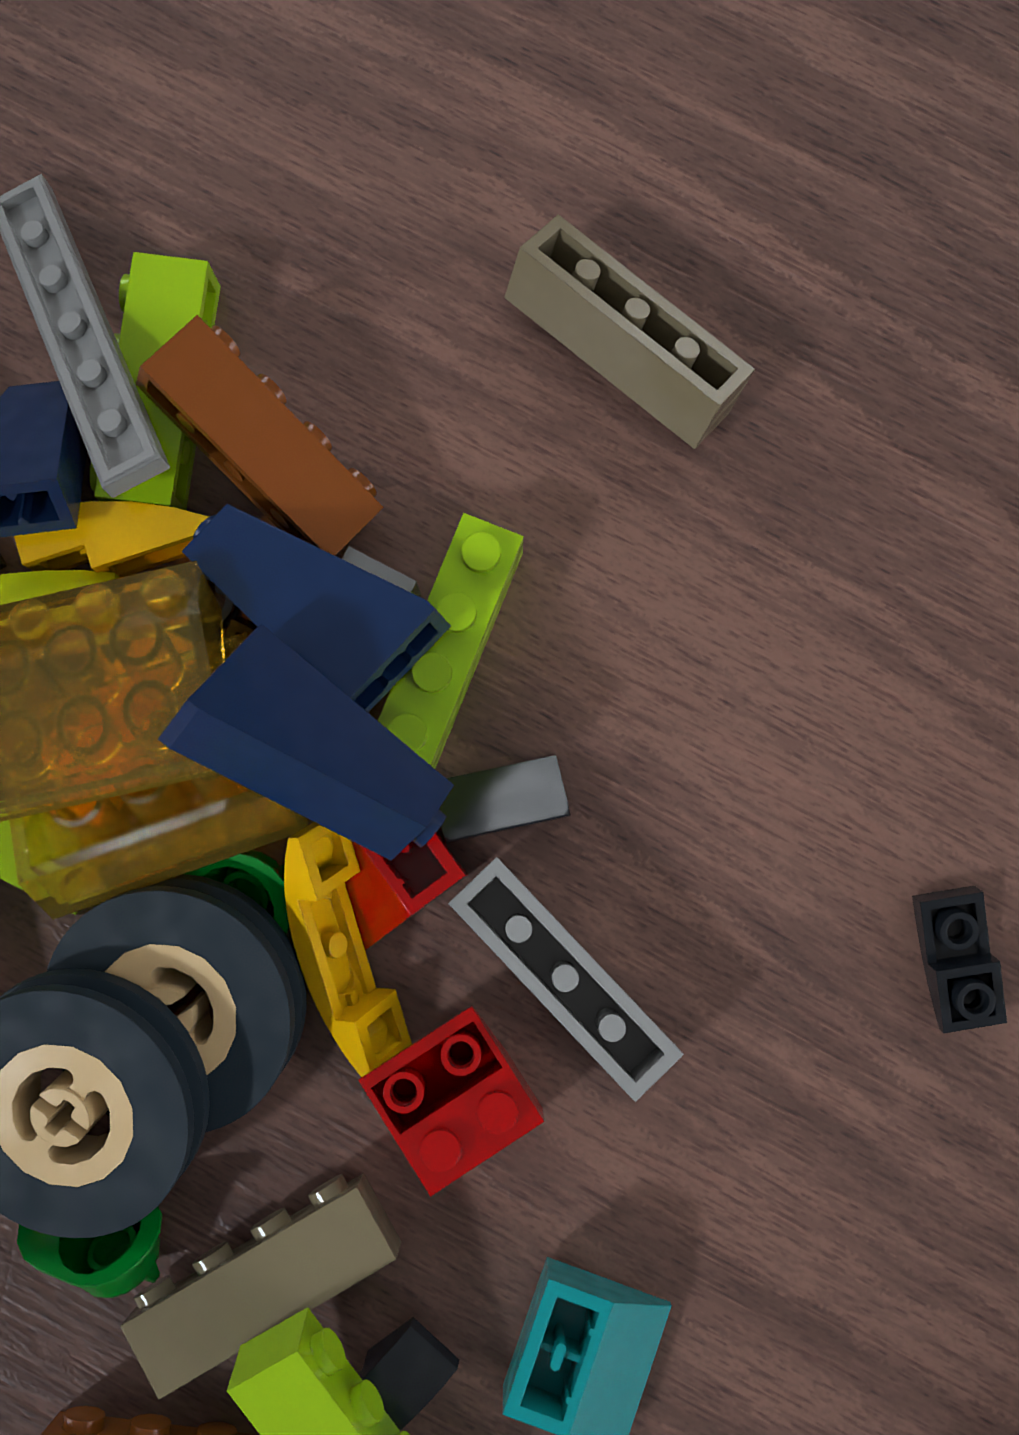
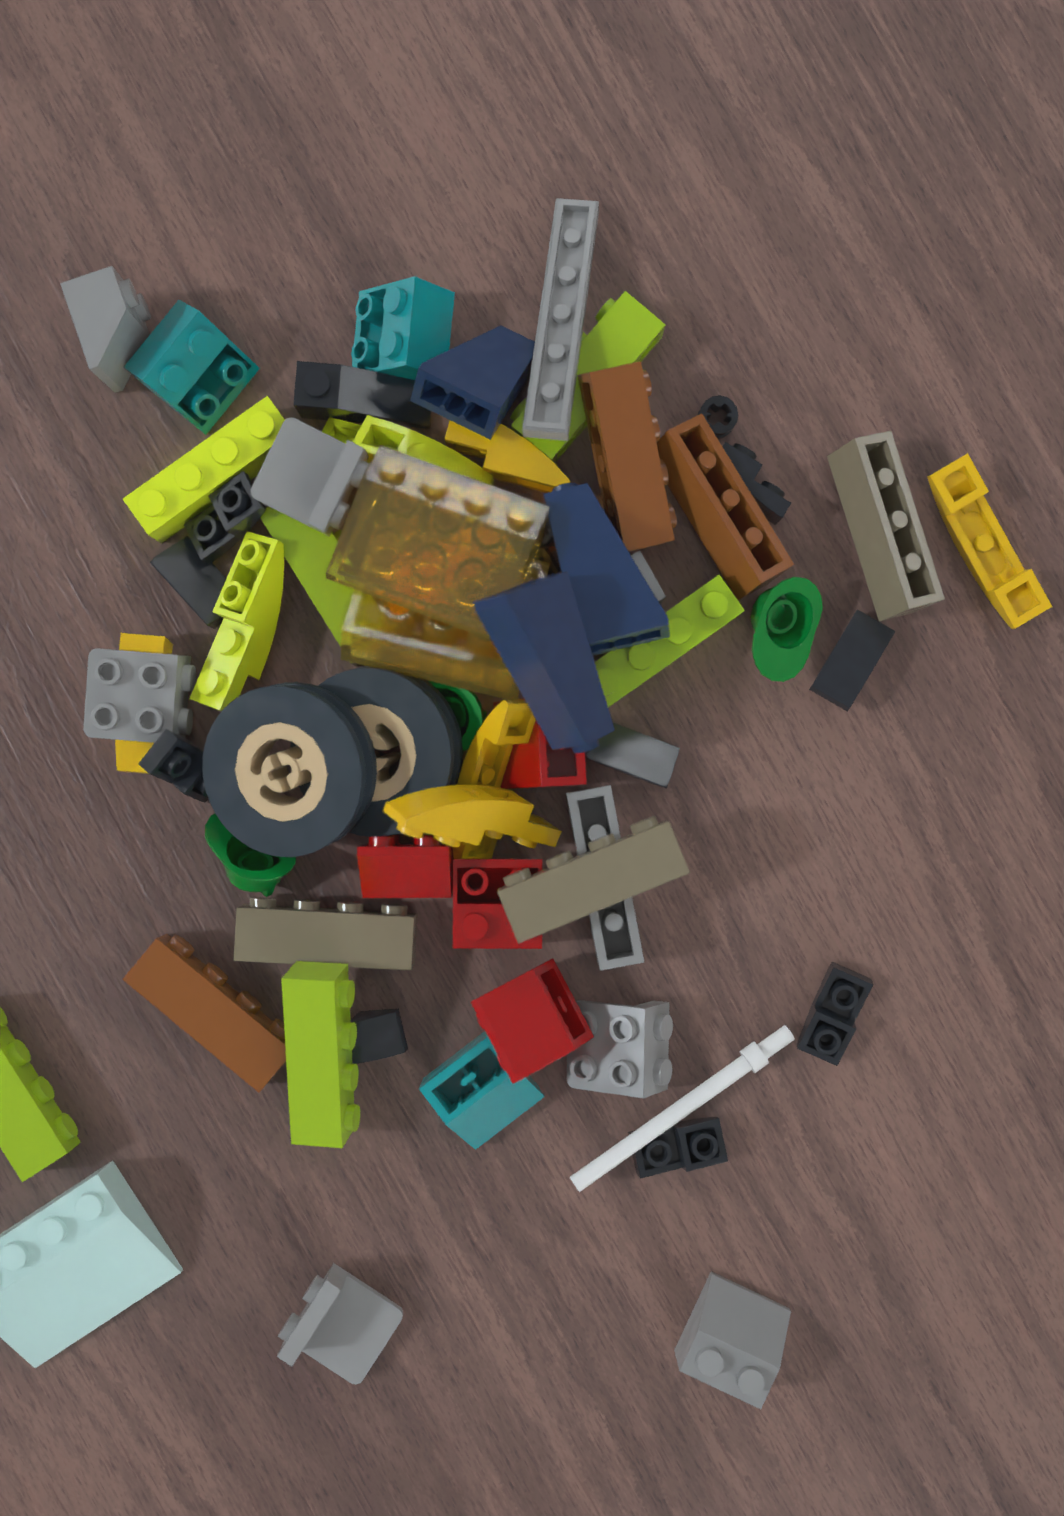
camera: 35 degrees right, 5 degrees up
none -> red slope [357,834,453,898]
none -> yellow slope [383,784,562,848]
none -> red slope [471,958,594,1084]
none -> dark tan brick [497,816,690,943]
none -> light grey bracket [567,1000,673,1099]
none -> white bar [570,1025,795,1192]
none -> black slope [628,1117,728,1179]
none -> dark orange brick [657,414,795,601]
none -> black bush [698,395,739,439]
none -> black slope [722,442,791,525]
none -> green piece [750,577,823,682]
none -> black slope [809,609,895,712]
none -> yellow slope [927,453,1052,629]

